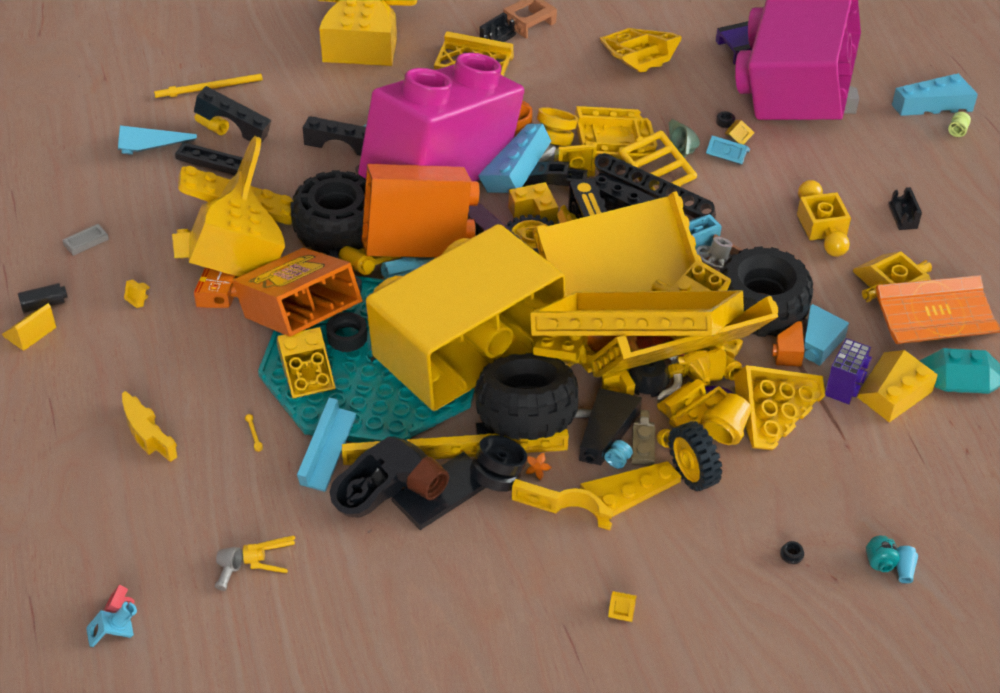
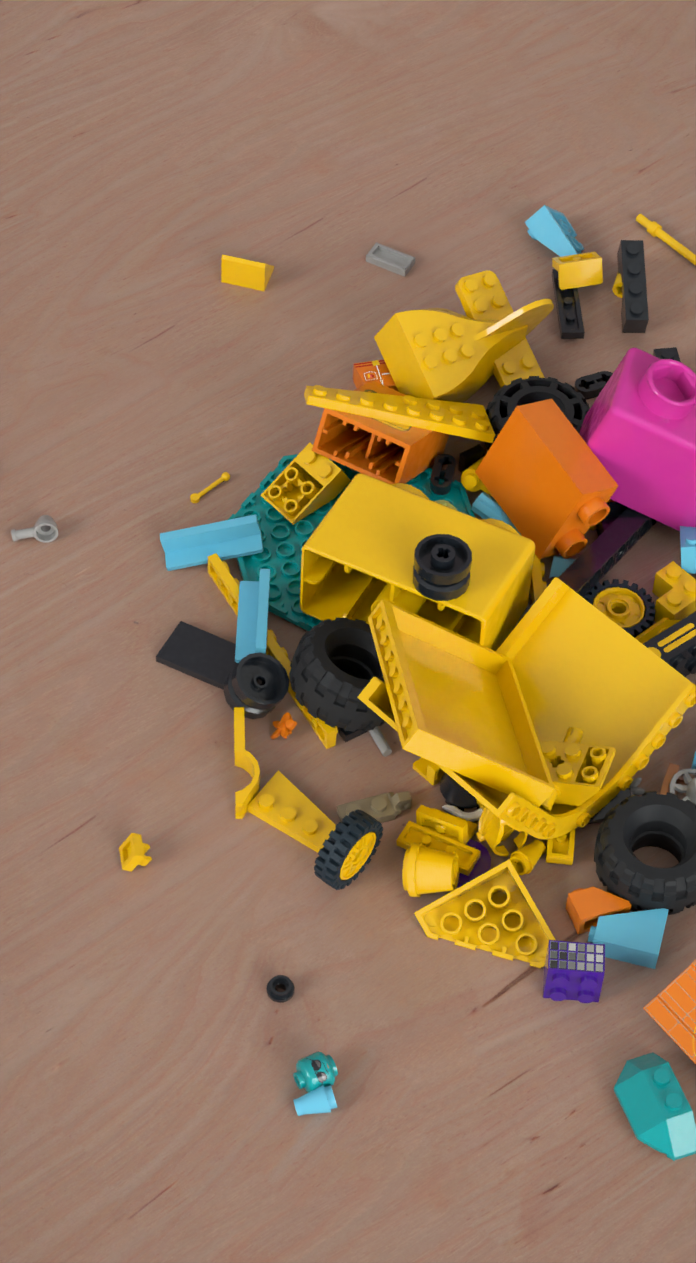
camera: 65 degrees right, 5 degrees up
black brick [18,283,68,313] -> none
yellow slope [122,391,177,462] -> none
yellow tile [124,279,150,308] -> none
yellow plant [243,535,295,573] -> none
black piece [329,436,449,518] -> none
black slope [579,388,642,466] -> none
medium azure wheel [605,440,633,469] -> none
yellow hinge [656,429,671,448] -> none
yellow wedge [857,350,938,422] -> none
none -> medium azure panel [235,569,270,663]
none -> yellow wing [304,385,495,443]
none -> black wheel [413,534,472,601]
none -> yellow panel [552,251,603,290]
none -> black beam [574,371,613,400]

